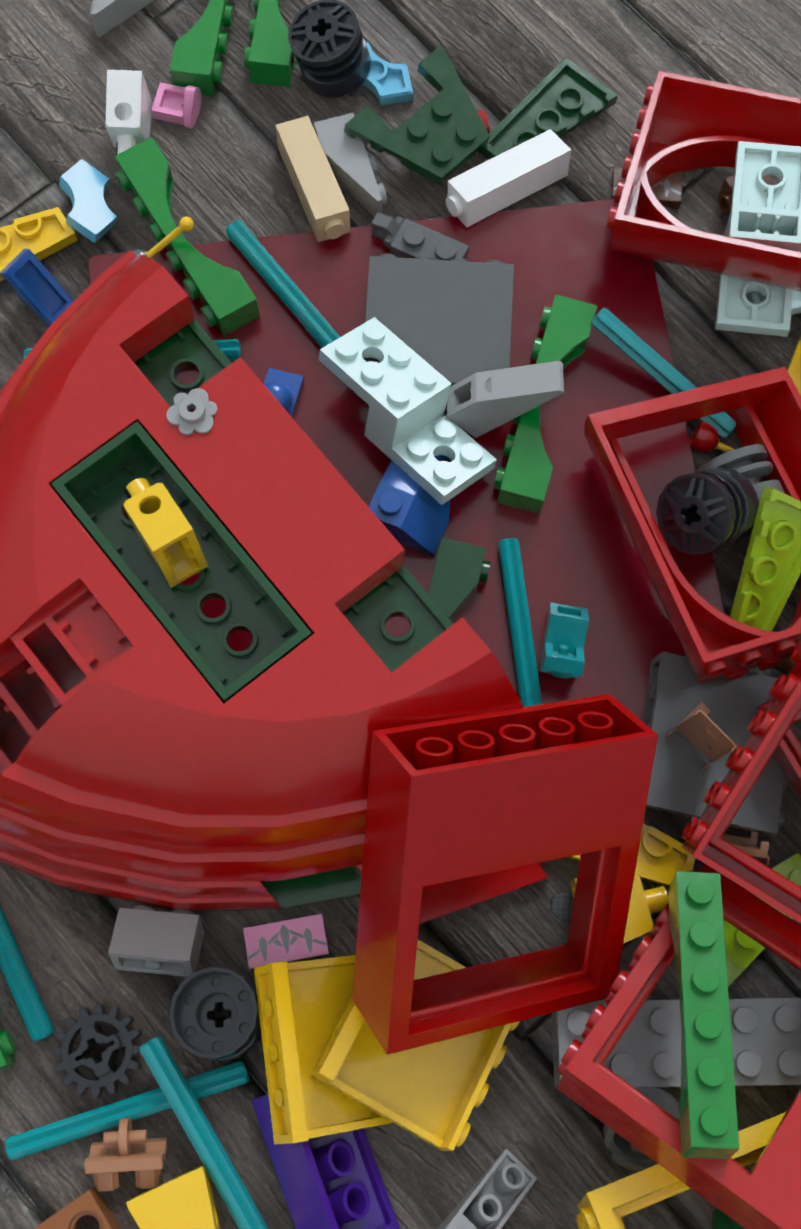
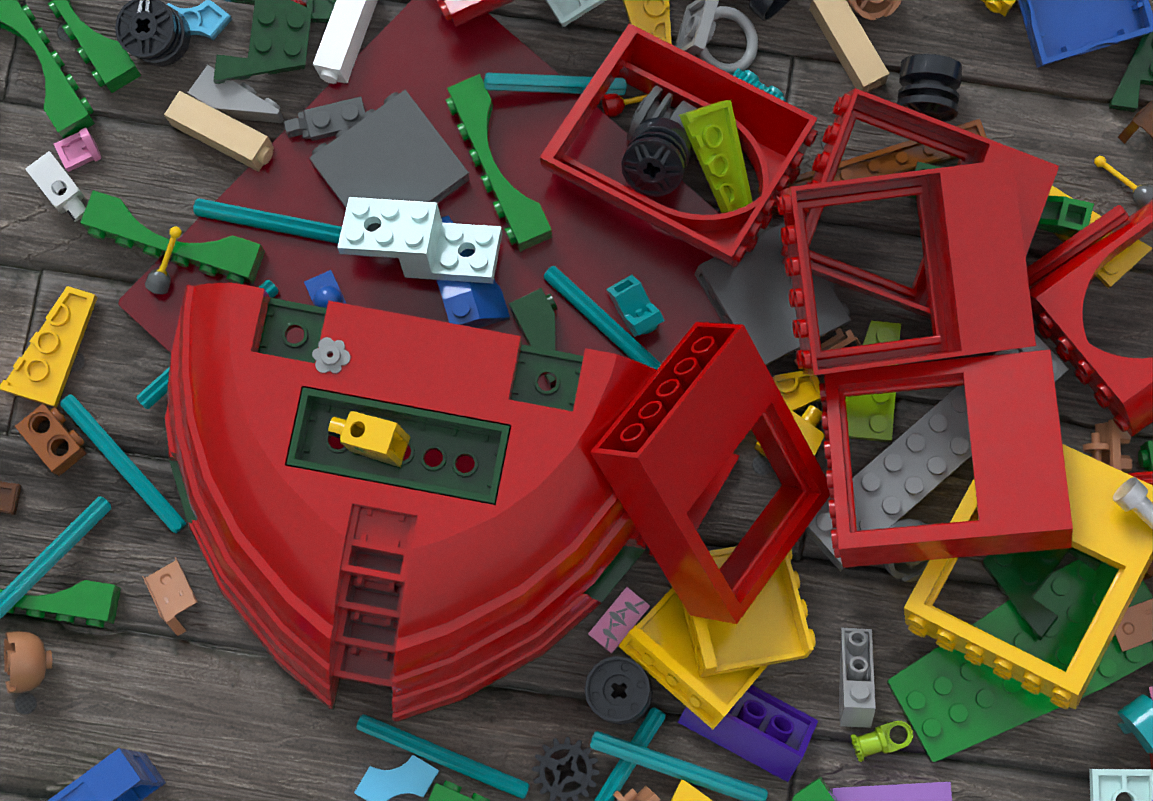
camera: 35 degrees left, 5 degrees up
blue tile [0,248,74,327] -> none
tile [59,159,117,243] -> none
light grey brick [108,905,204,977] -> none
light grey slope [447,360,564,438] -> none
nougat piece [666,702,737,771] -> none
green arch [668,871,739,1160] -> none

